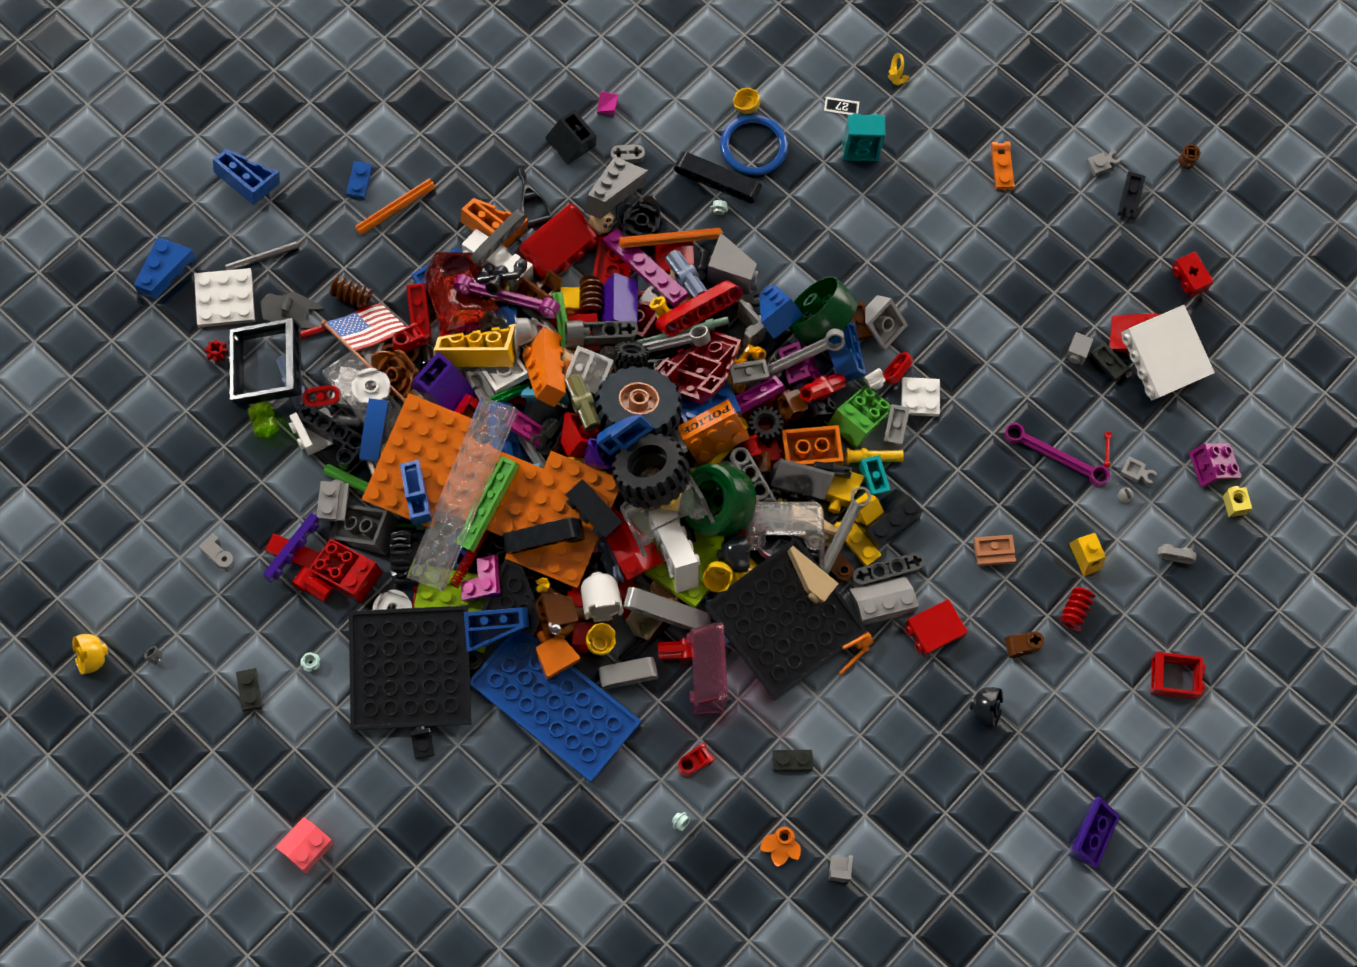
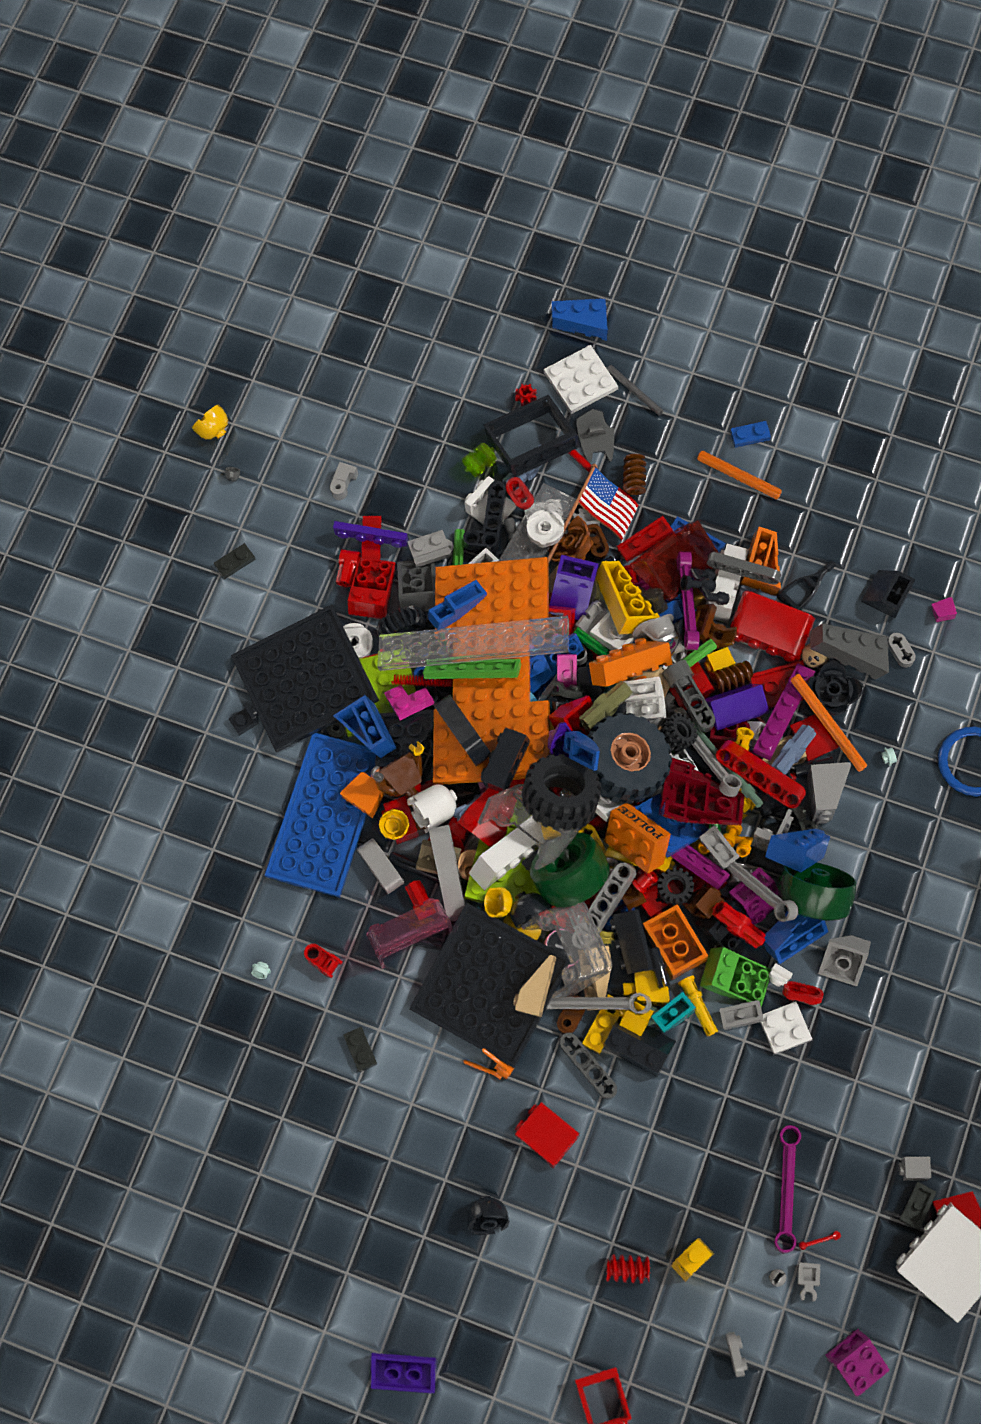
camera: 80 degrees right, 0 degrees up
blue wedge [213,149,280,205] -> none
coral slope [276,817,334,875] -> none
light aqua plate [300,652,320,672] -> none
blue slope [359,398,389,463] -> none
red piece [393,322,430,353] -> none
black beam [673,151,762,203] -> none
orange plate [760,827,801,867] -> none
light grey panel [829,855,853,883] -> none
light grey slope [849,576,919,625] -> none
reddish brown plate [851,301,873,340] -> none
nougat plate [973,535,1016,566] -> none
reddish brown piece [1004,631,1044,658] -> none
light yellow brick [1223,486,1252,517] -> none

